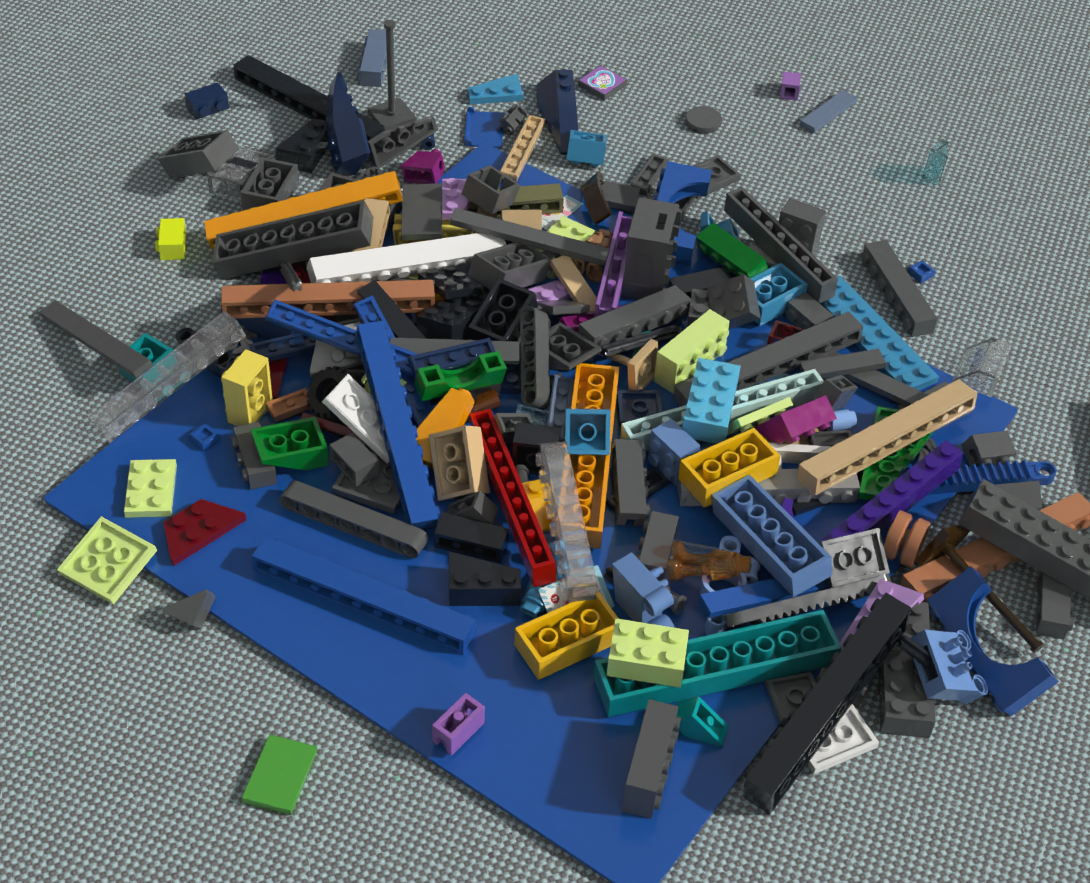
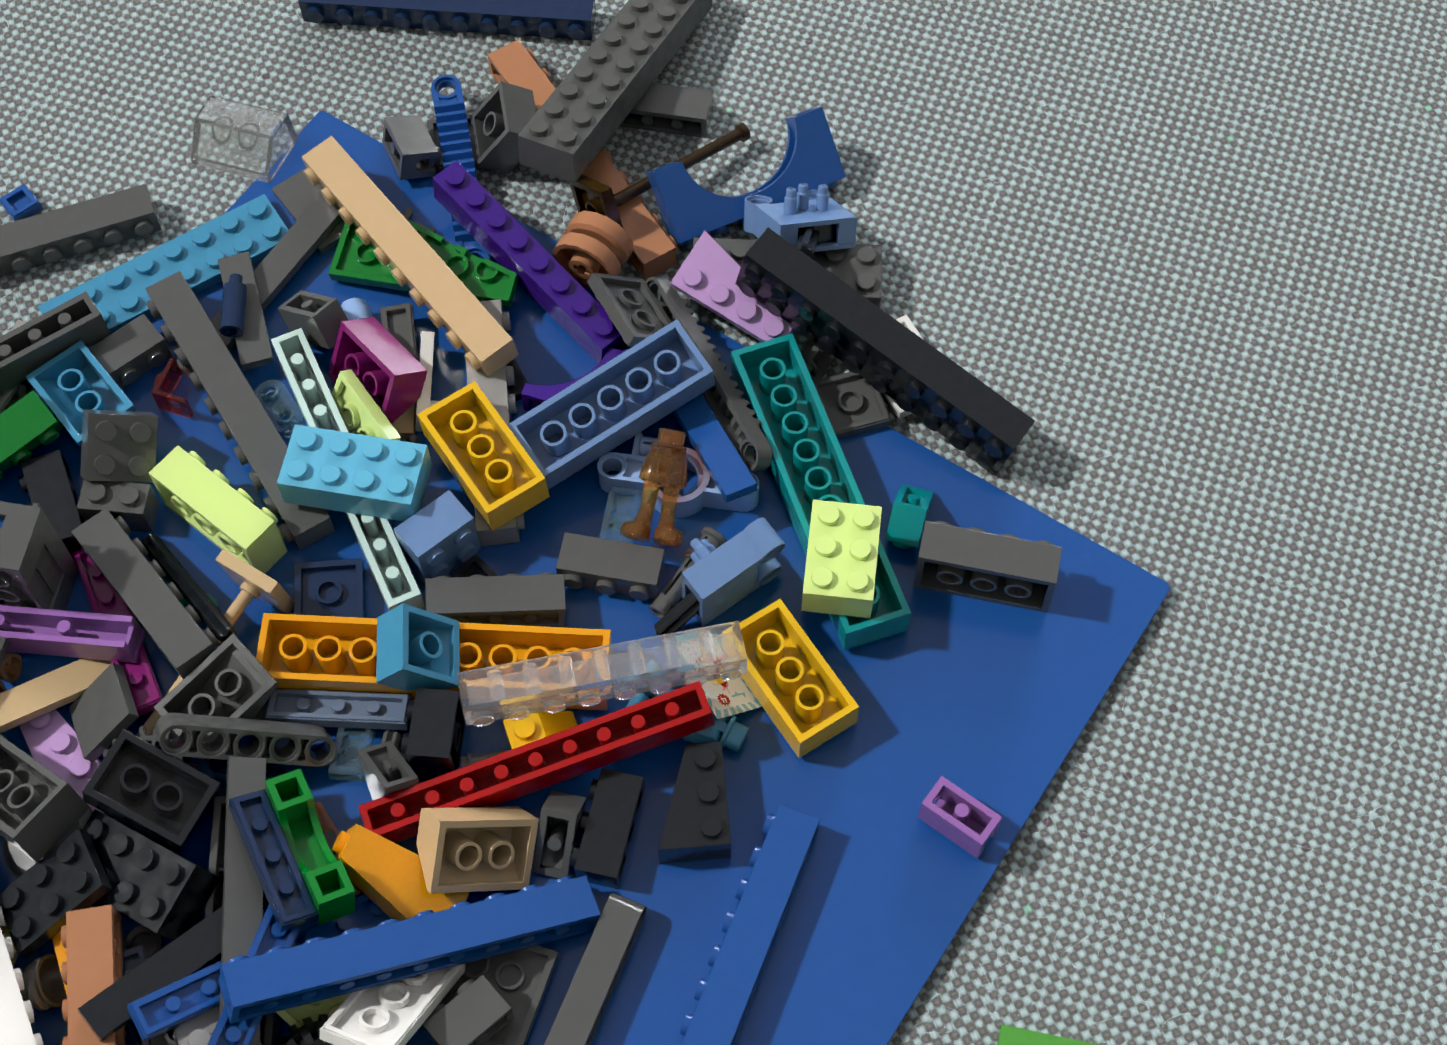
camera: 90 degrees left, 15 degrees up
none -> dark blue cylinder [219,273,247,338]

